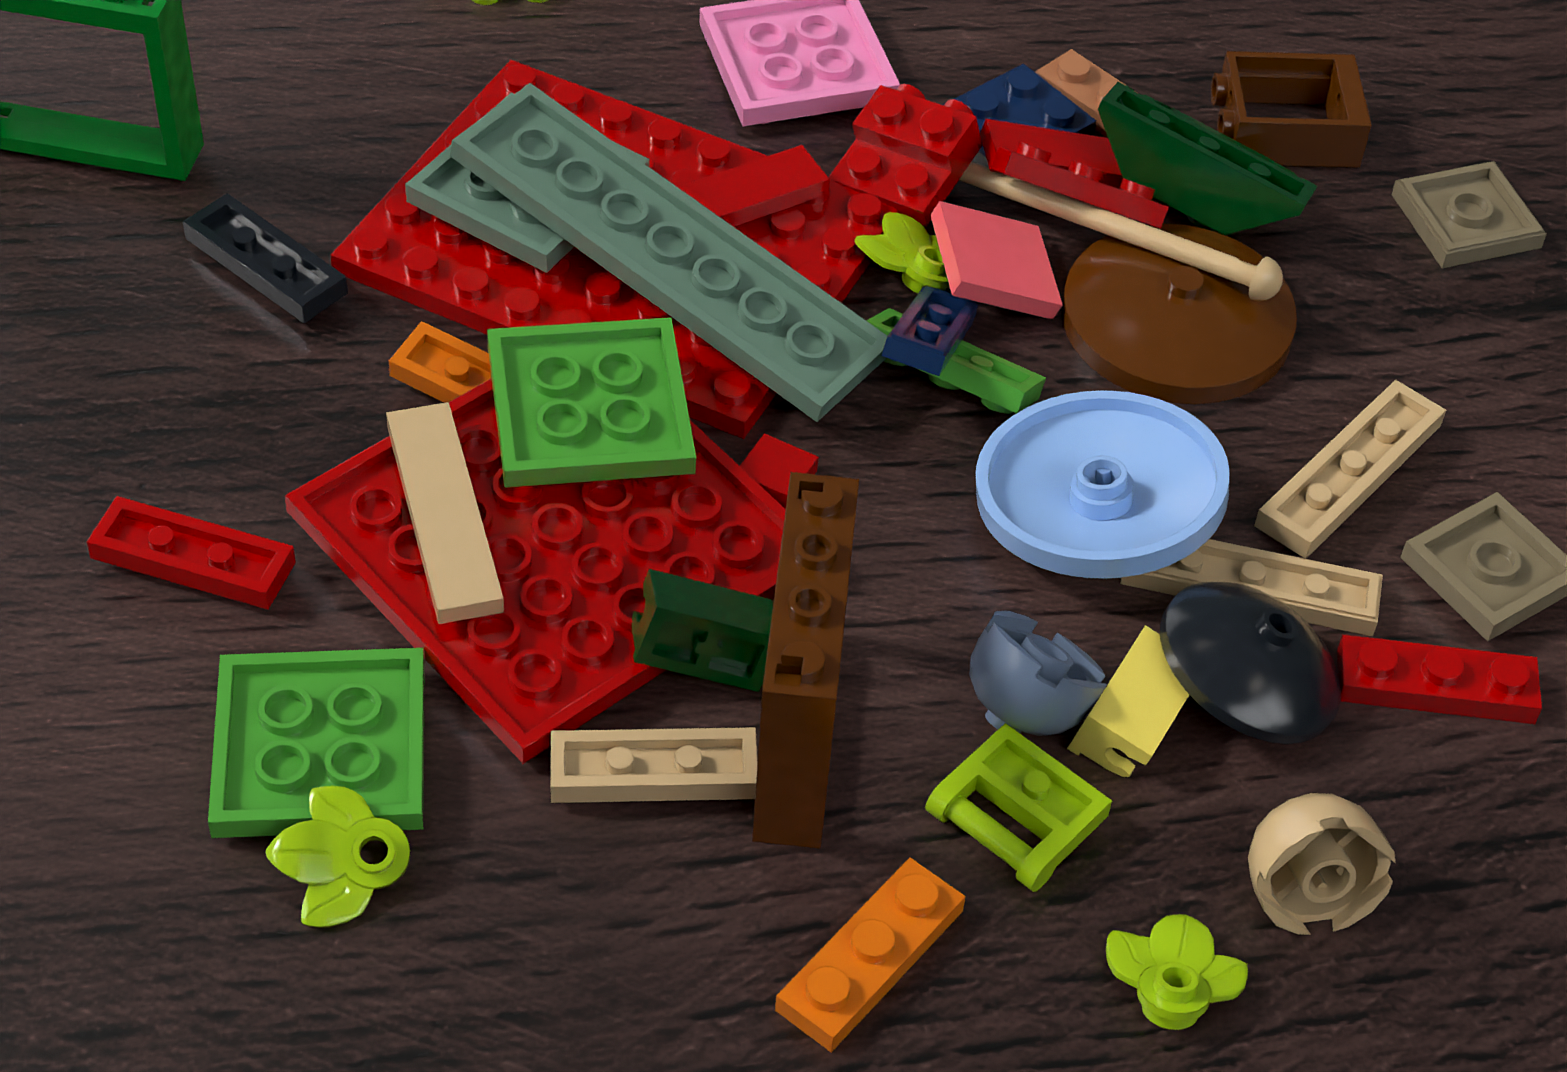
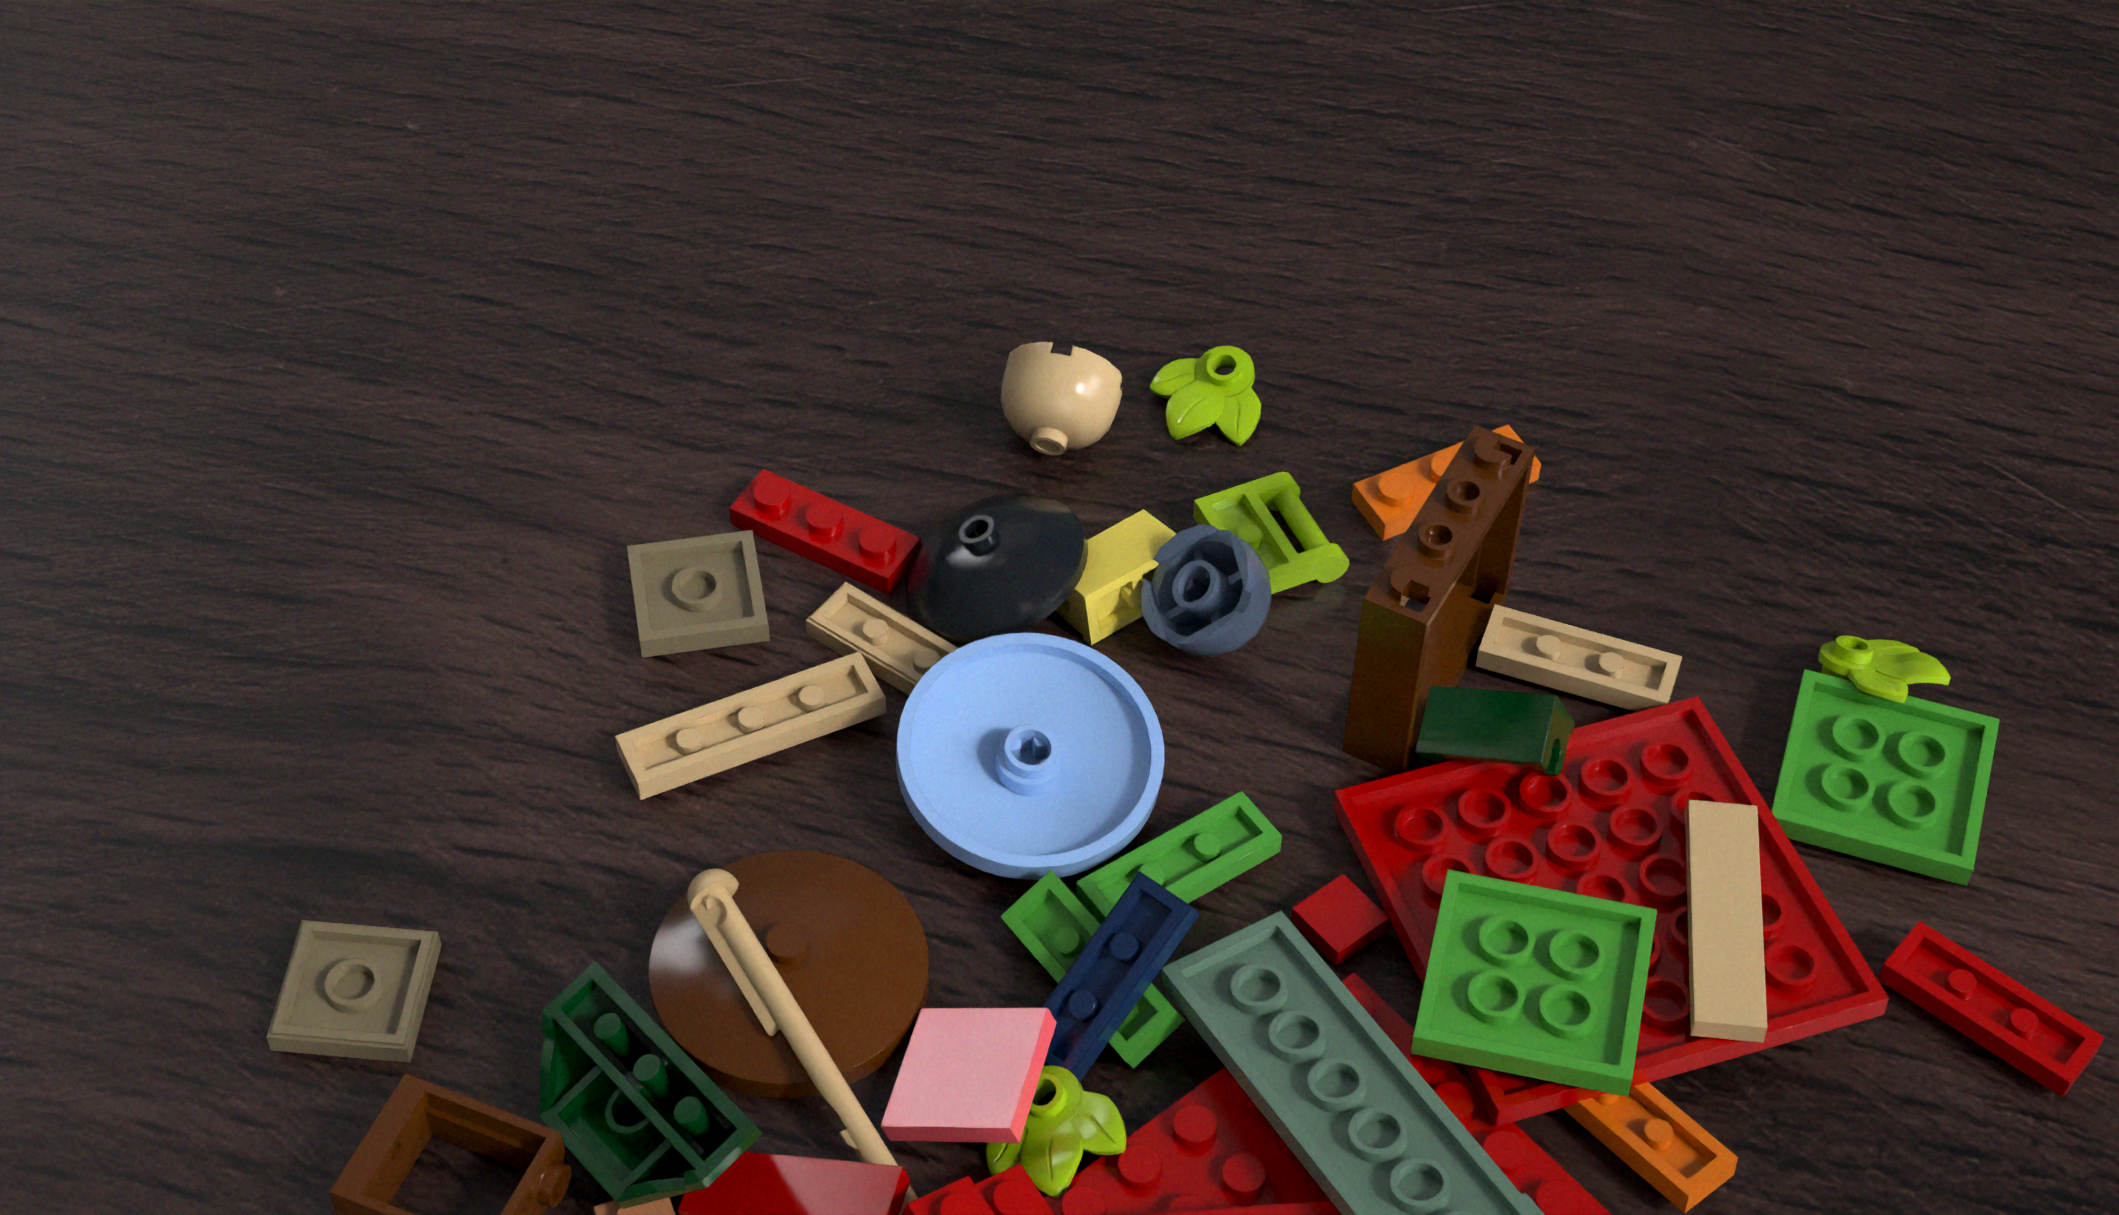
camera: 155 degrees left, 0 degrees up
red plate [991,142,1169,229] -> none
none -> bright green plate [1076,791,1282,924]

